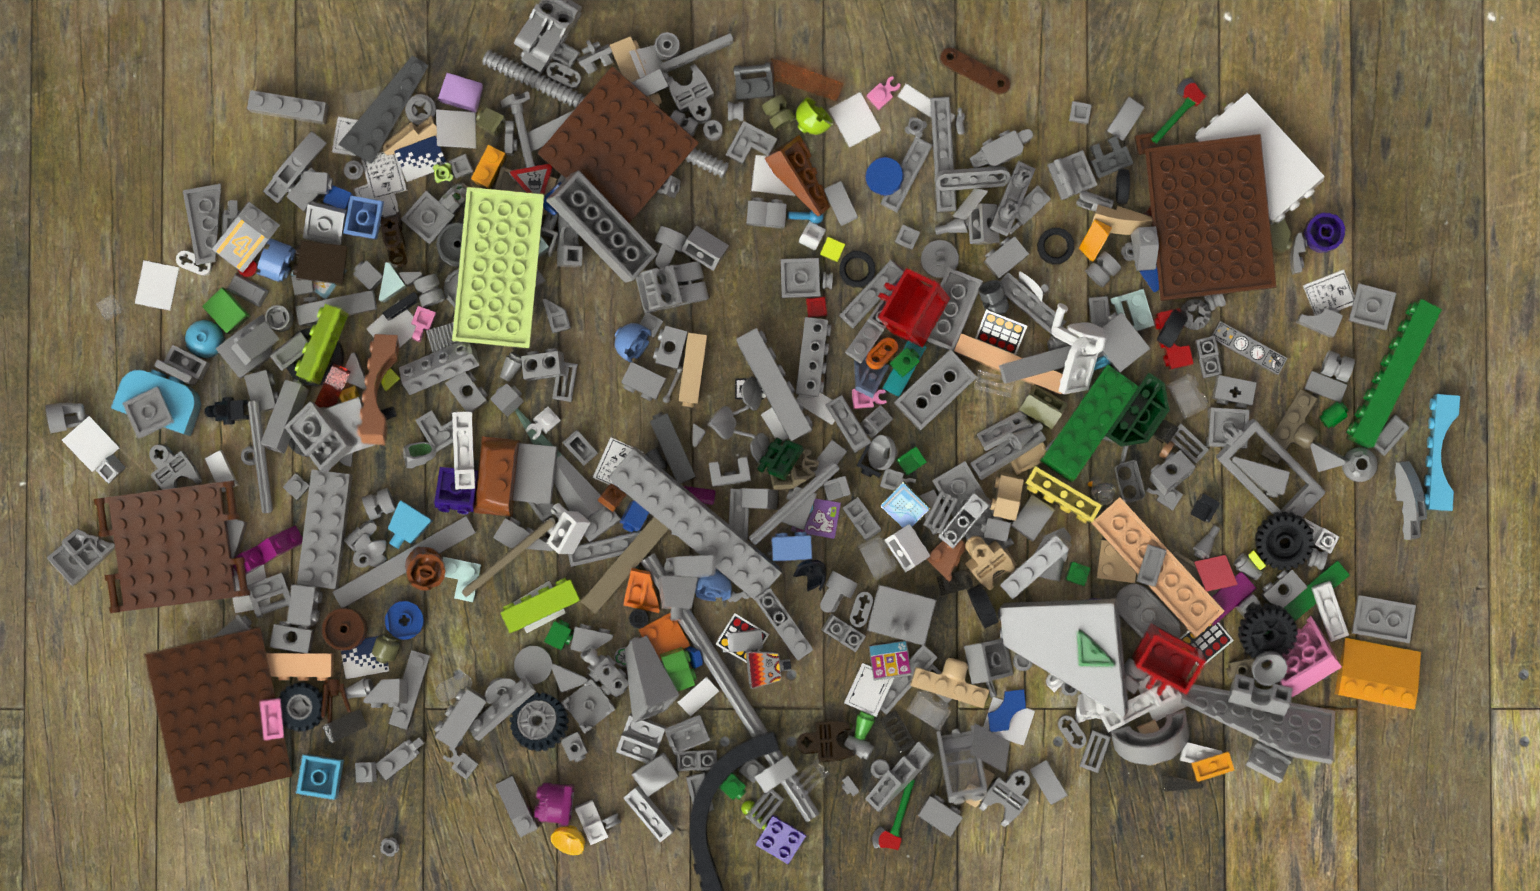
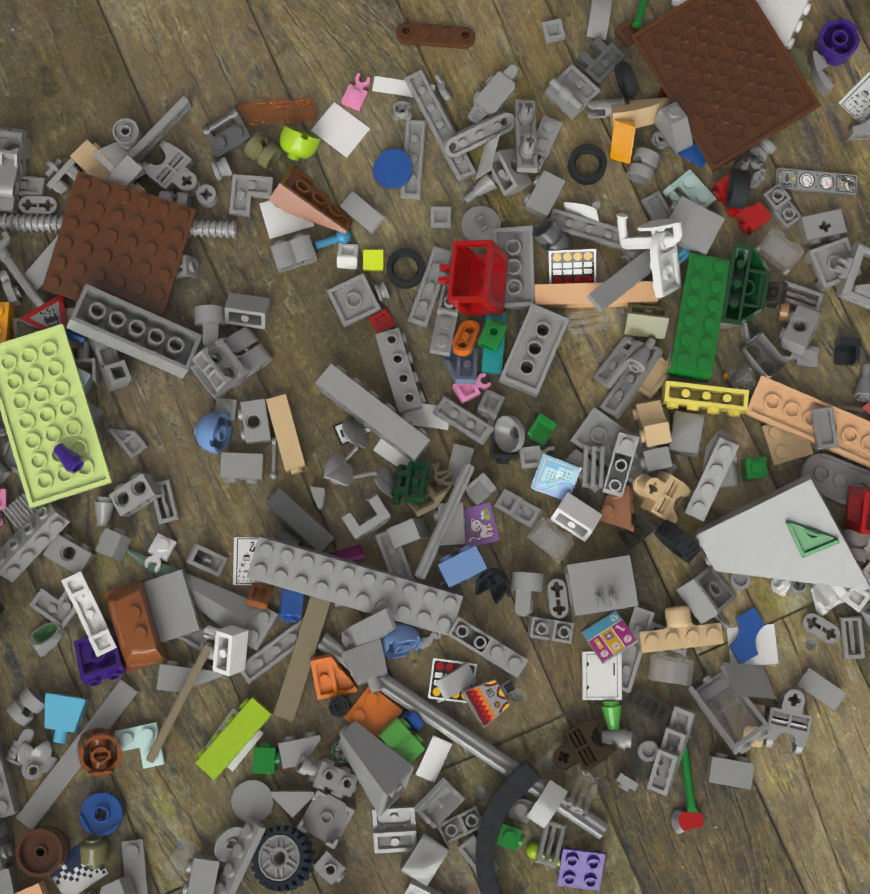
camera: 25 degrees left, 5 degrees down
none -> dark purple cone [53,443,84,474]

